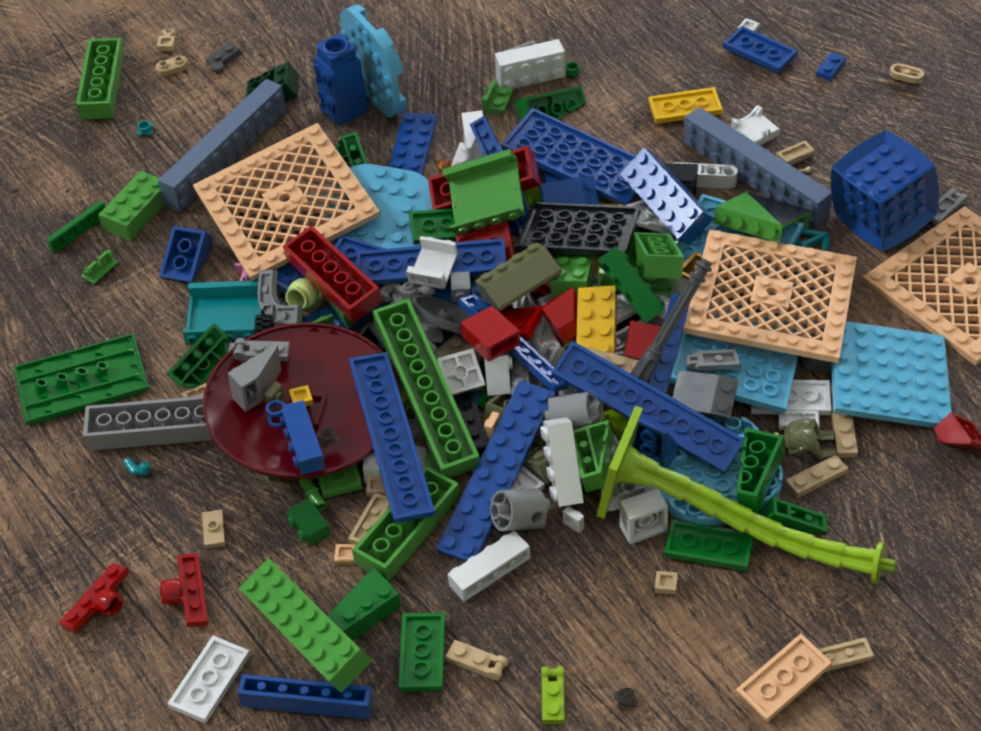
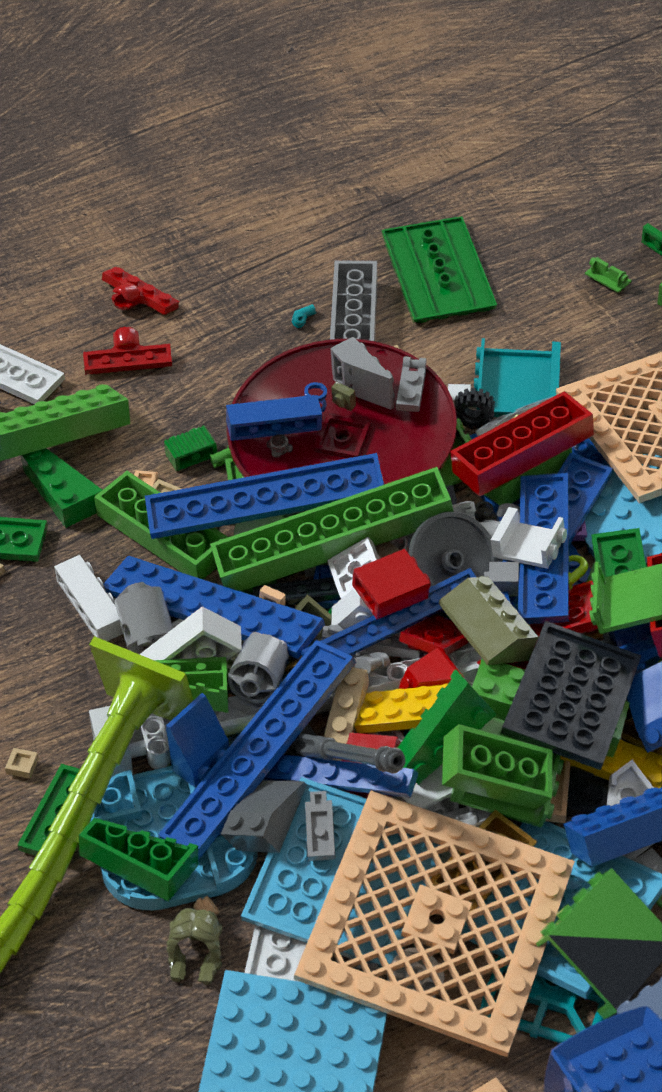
camera: 95 degrees right, 0 degrees up
blue slope [159,226,213,283] -> none
green wedge [166,323,228,388] -> none
tan plate [202,510,226,549] -> none
yellow plate [289,385,313,406] -> none
green slope [760,497,827,534] -> none
white plate [778,410,820,430] -> none
tan plate [785,455,848,498] -> none
tan plate [831,406,858,458] -> none

